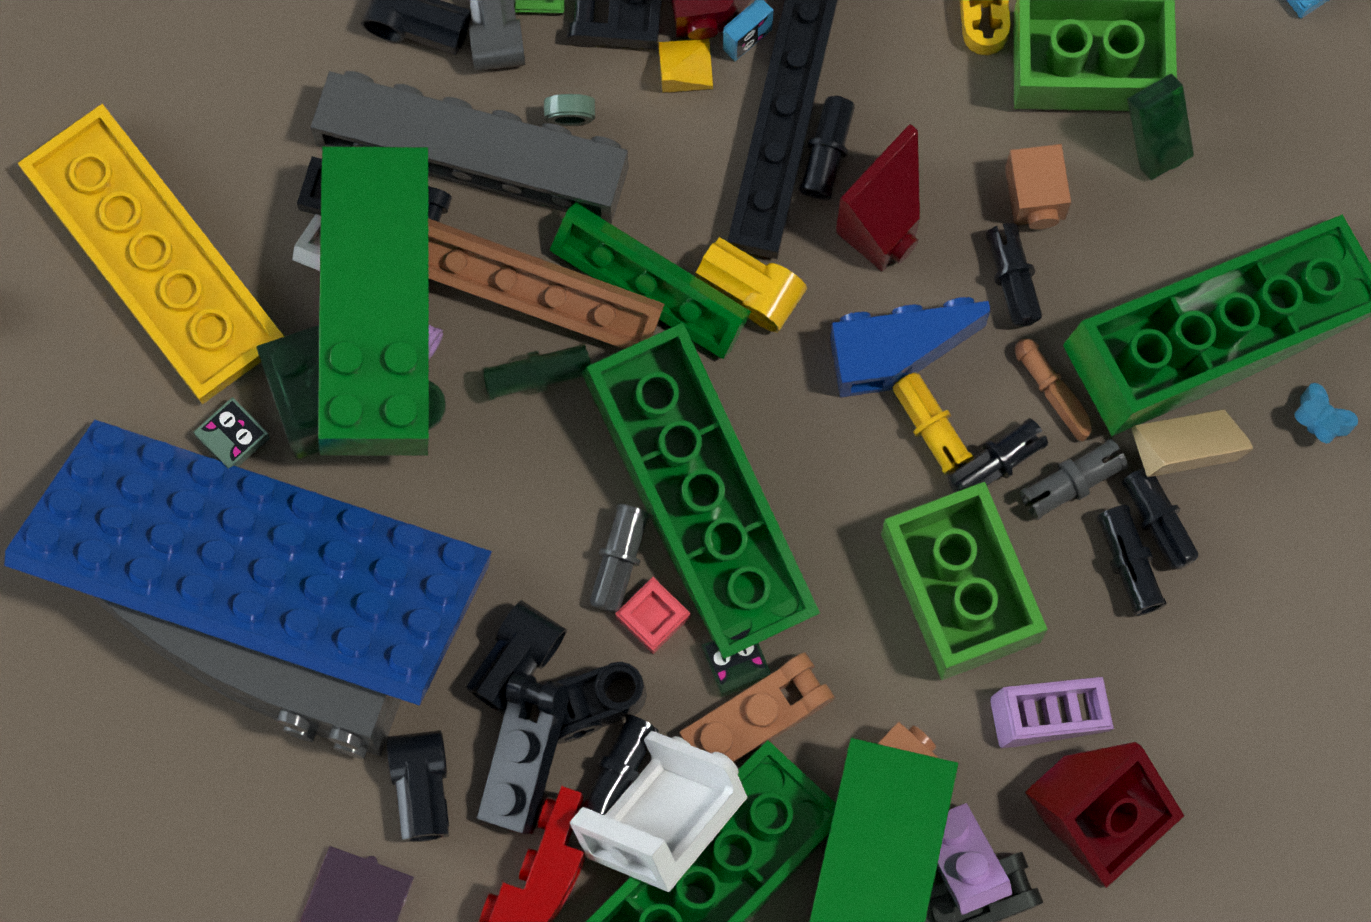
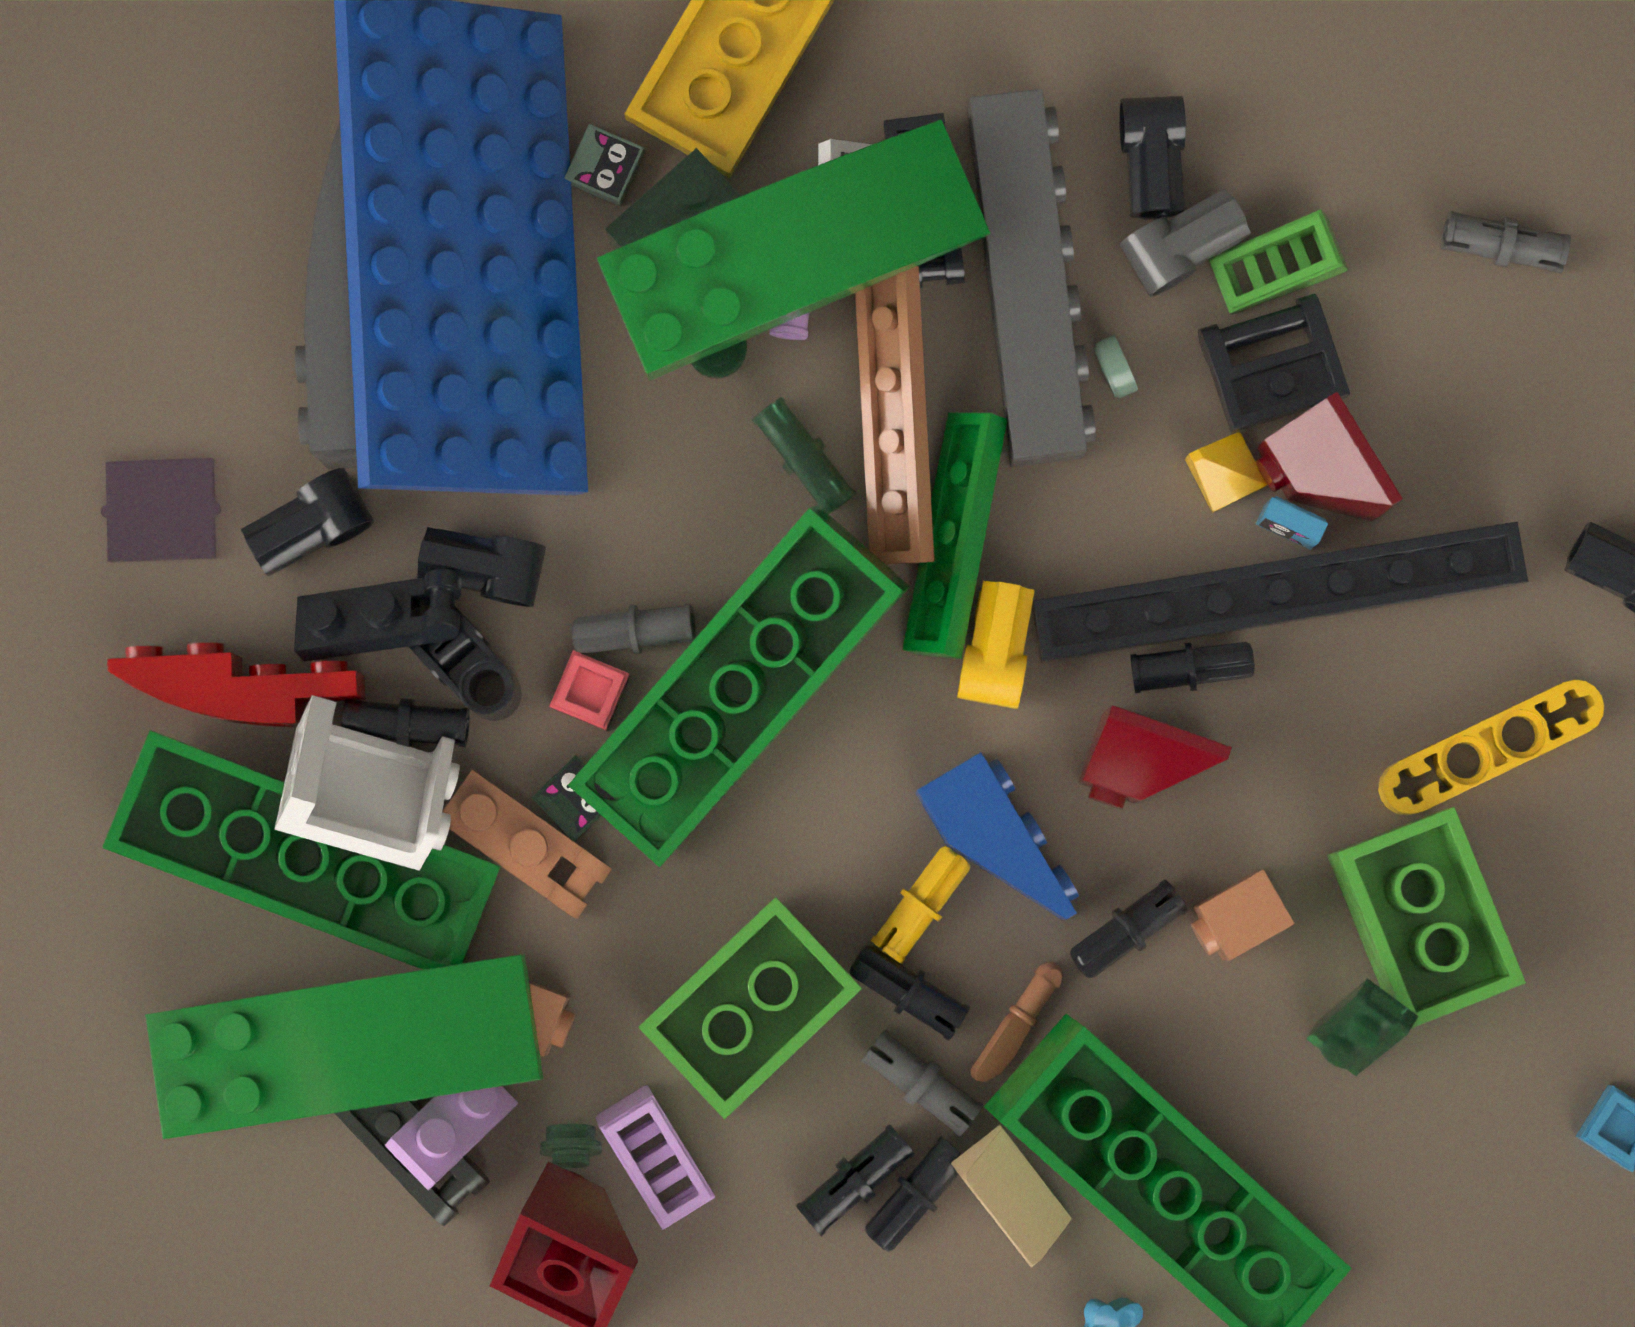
camera: 70 degrees right, 10 degrees up
none -> clear green plate [540,1123,602,1168]

